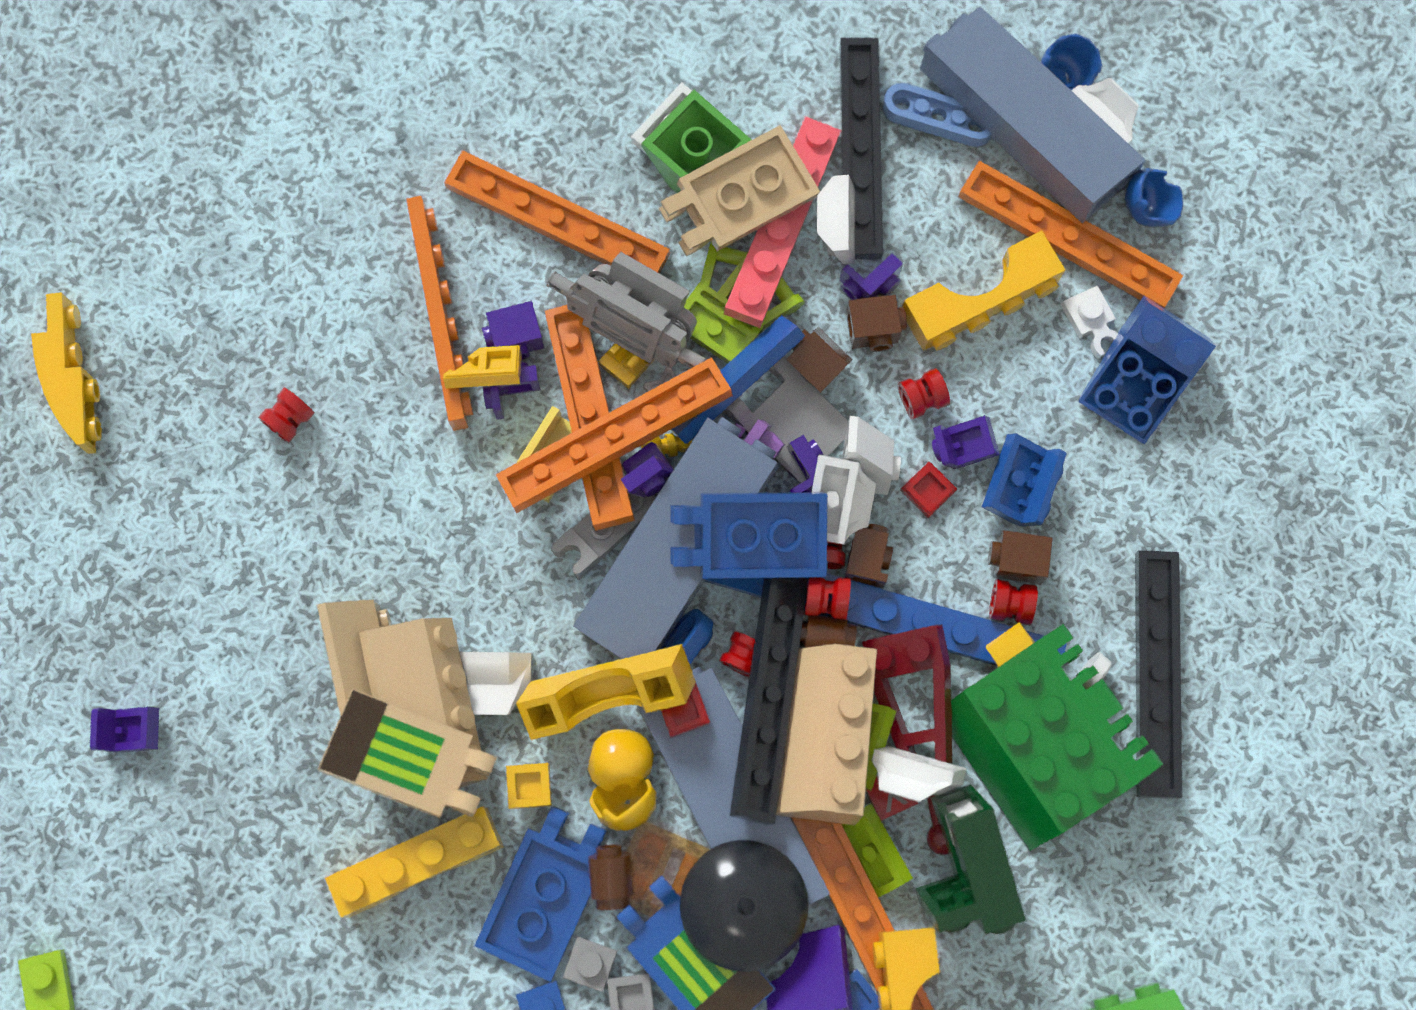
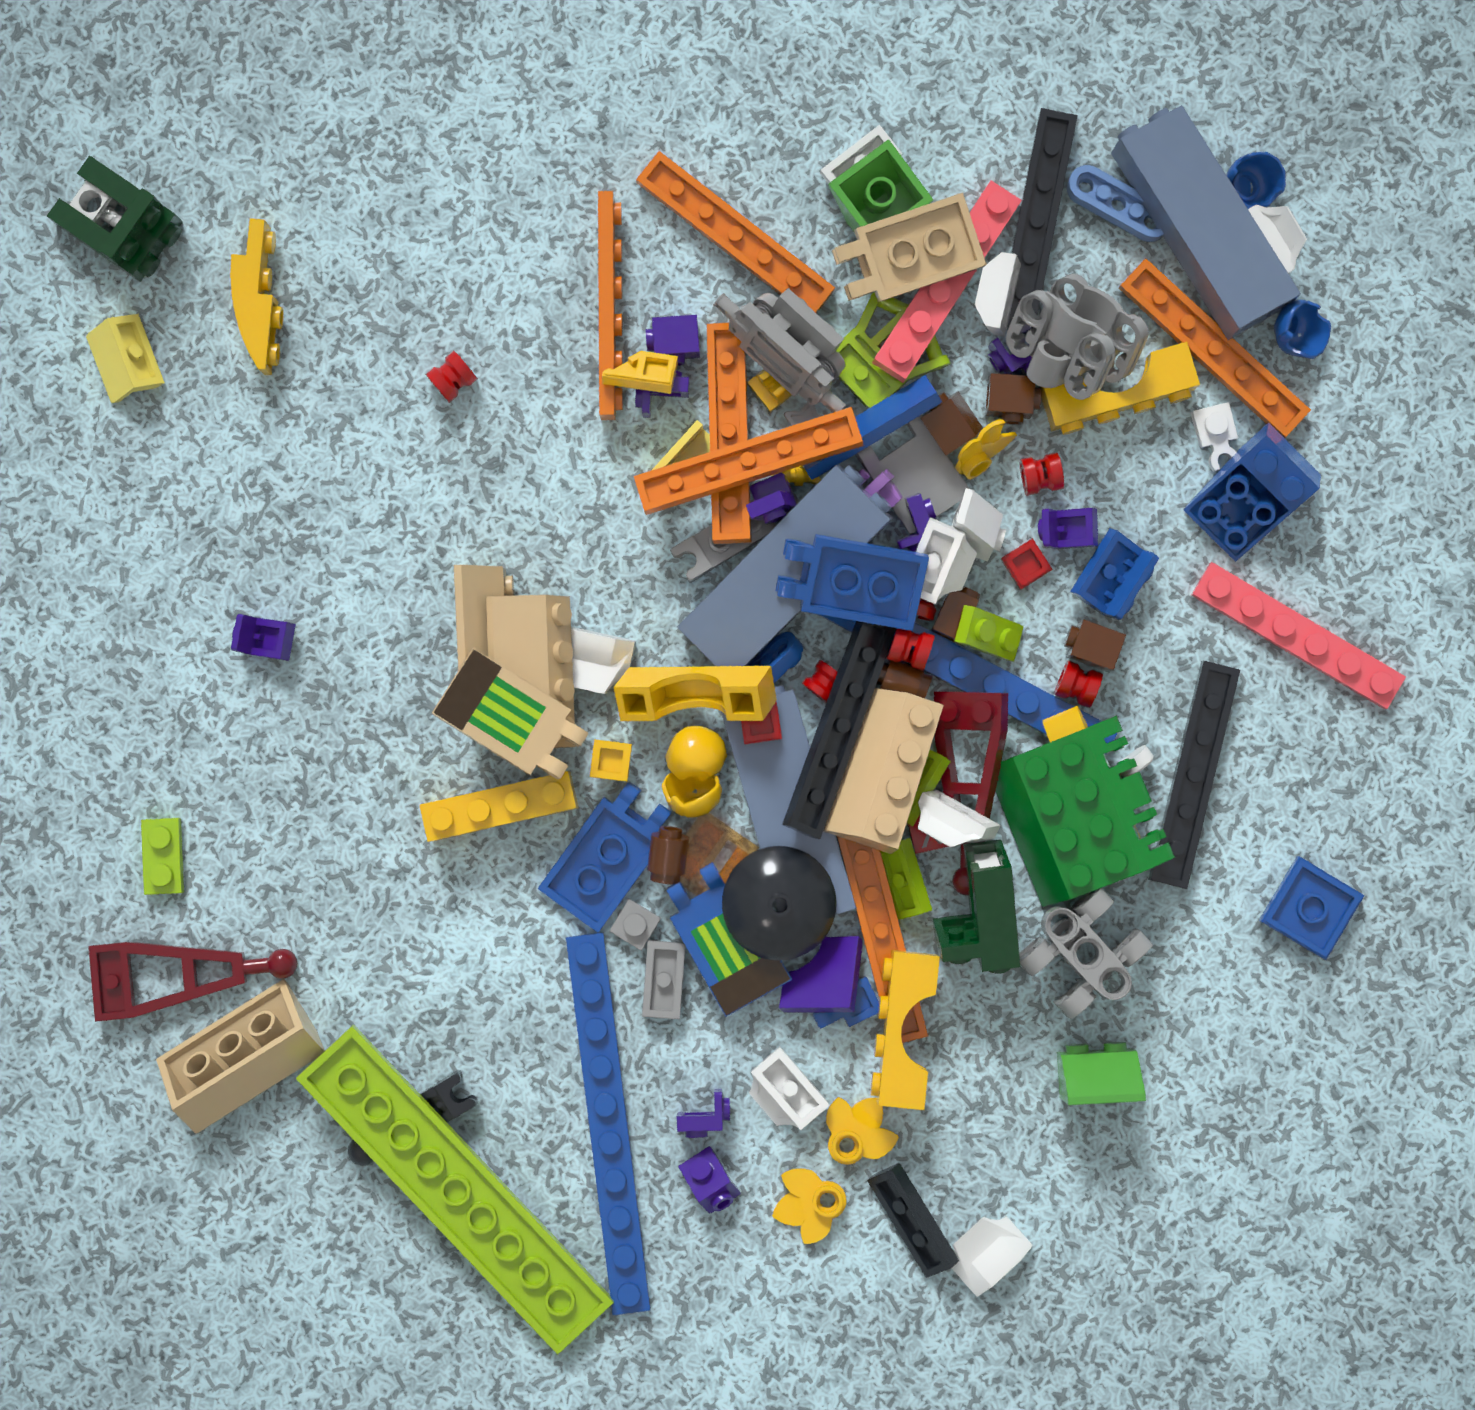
camera: 15 degrees right, 10 degrees up
none -> lime plate [954,605,1024,662]
none -> yellow plate [955,419,1017,479]
none -> light grey piece [1006,274,1148,400]
none -> light grey piece [1019,888,1153,1019]
none -> coral plate [1191,562,1406,709]
none -> blue plate [1259,856,1365,960]

